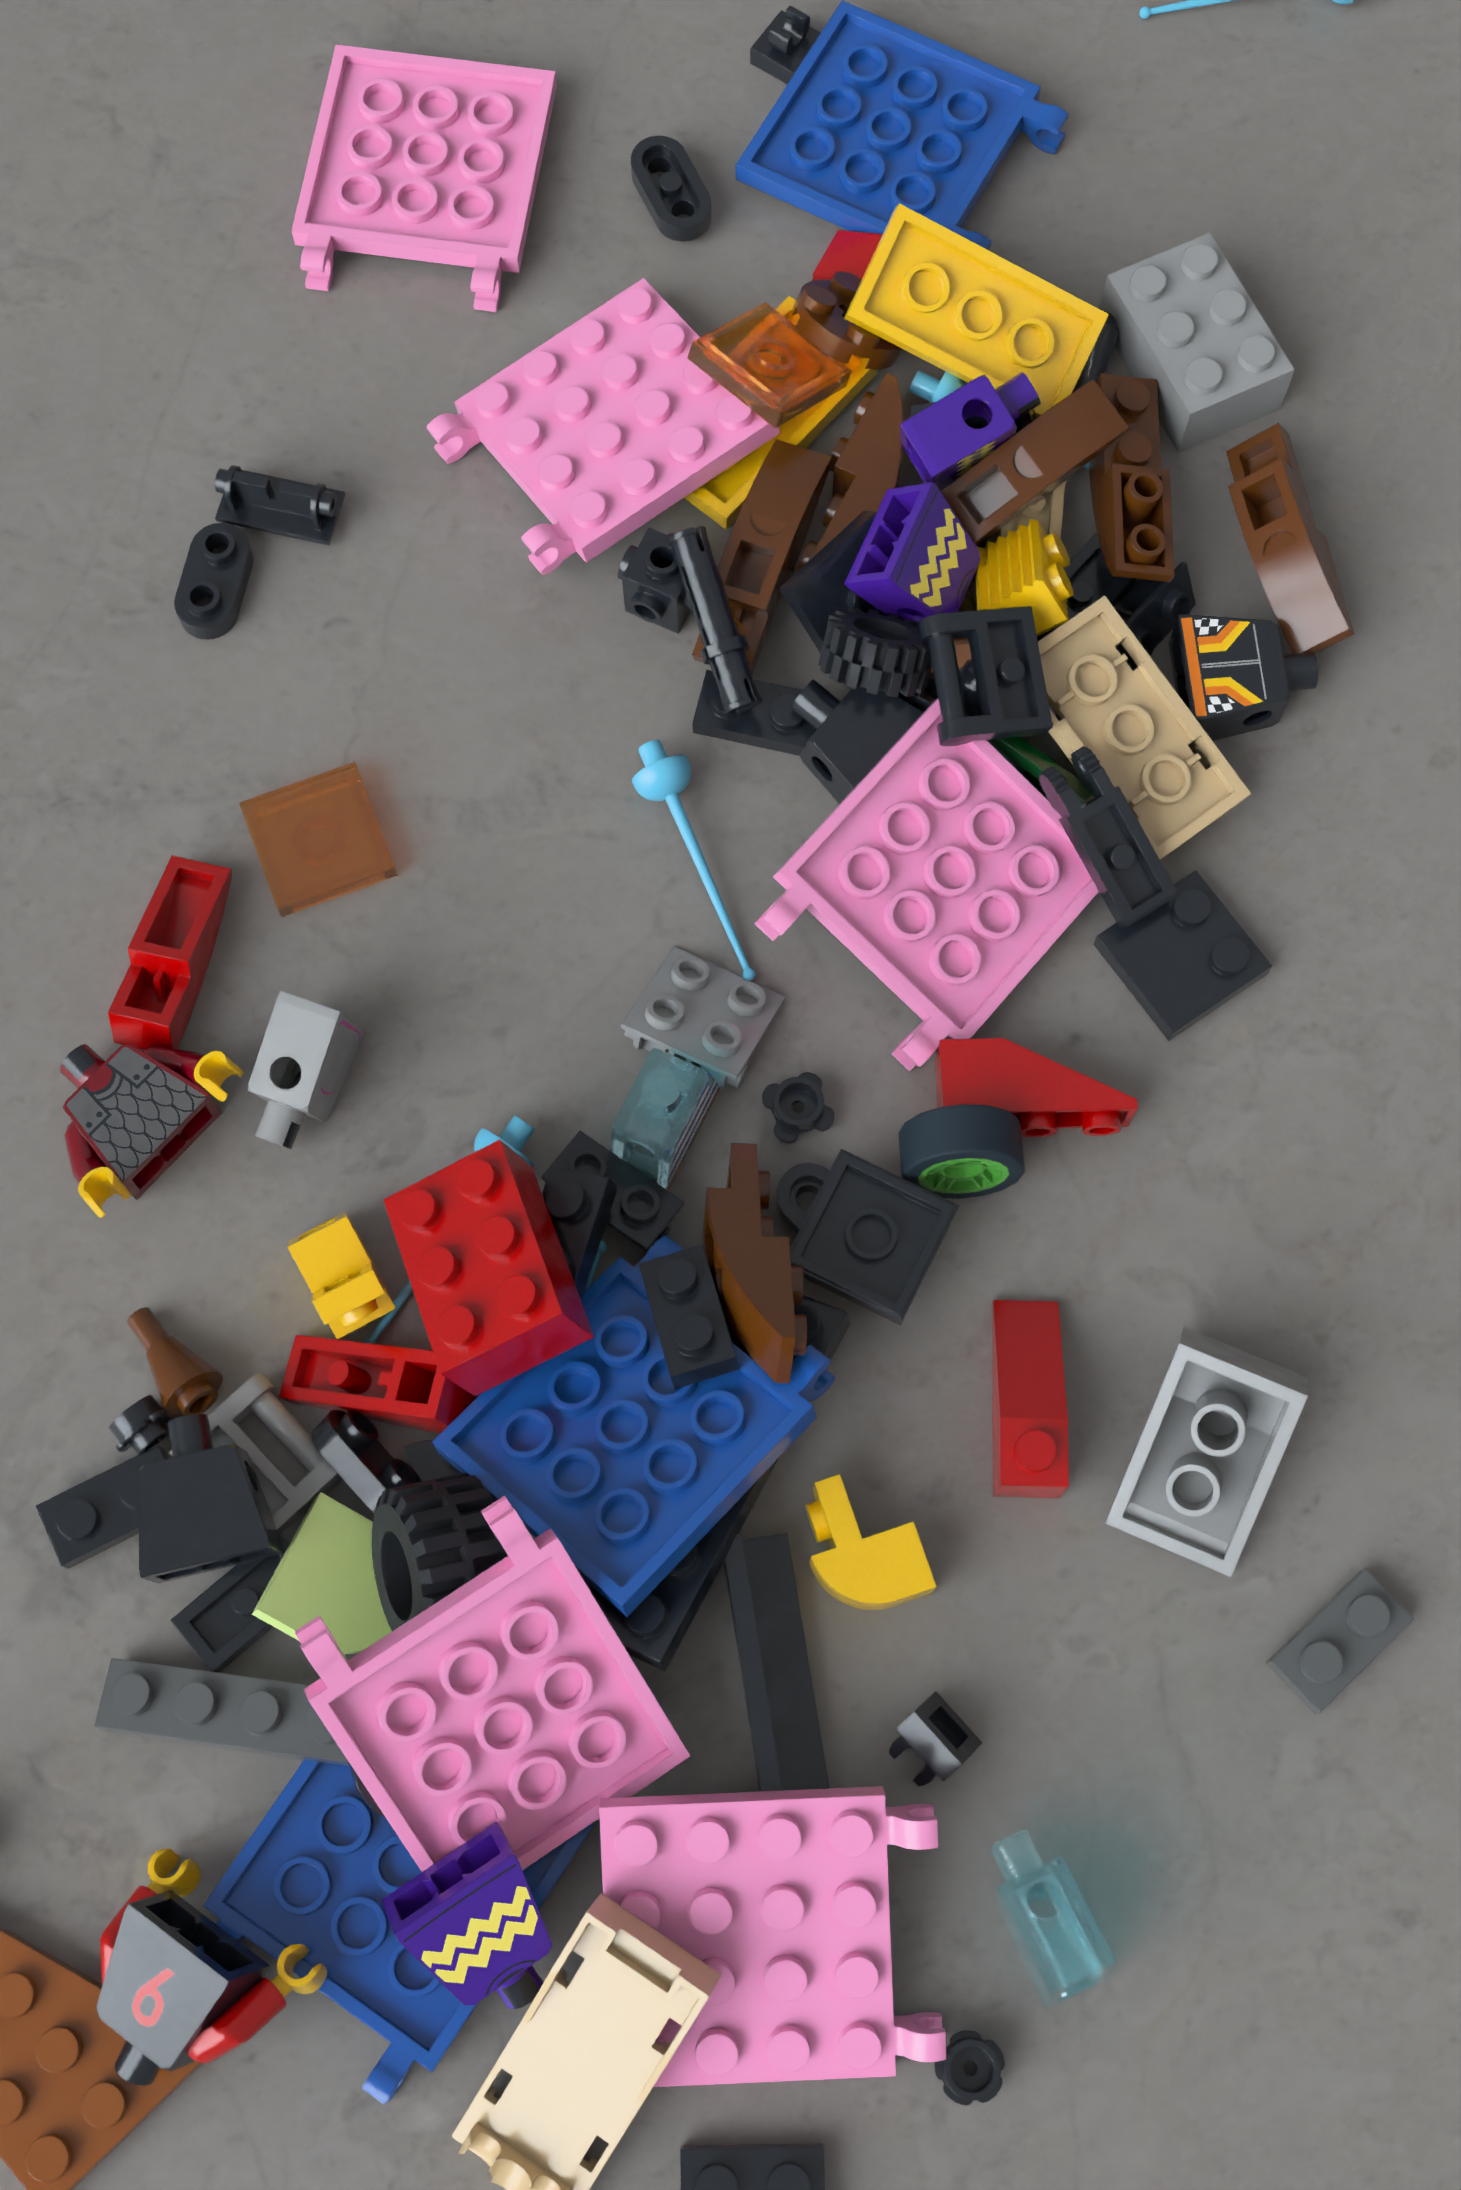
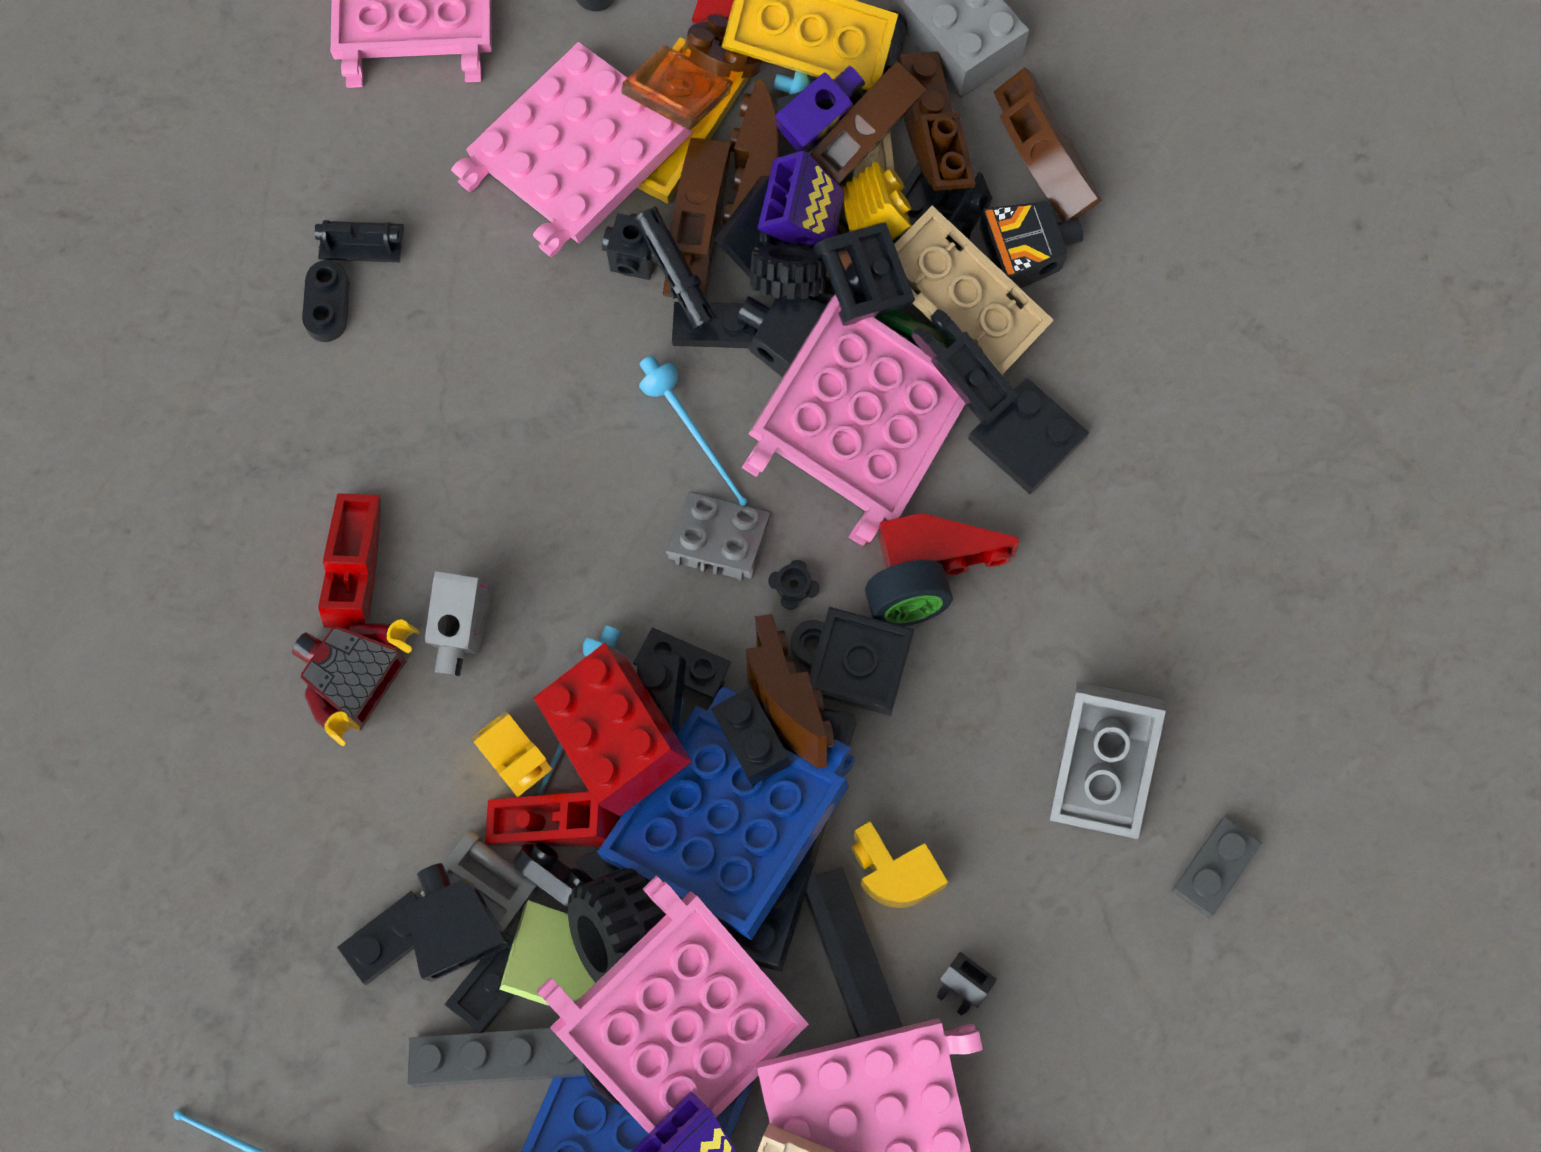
camera: 10 degrees left, 0 degrees up
black plate [109,1395,170,1455] -> none
reddish brown cone [127,1307,223,1417] -> none
clear orange tile [239,762,398,917] -> none
clear light blue torso [610,1048,720,1191] -> none
clear light blue torso [990,1830,1117,2010] -> none
red slope [992,1300,1069,1499] -> none

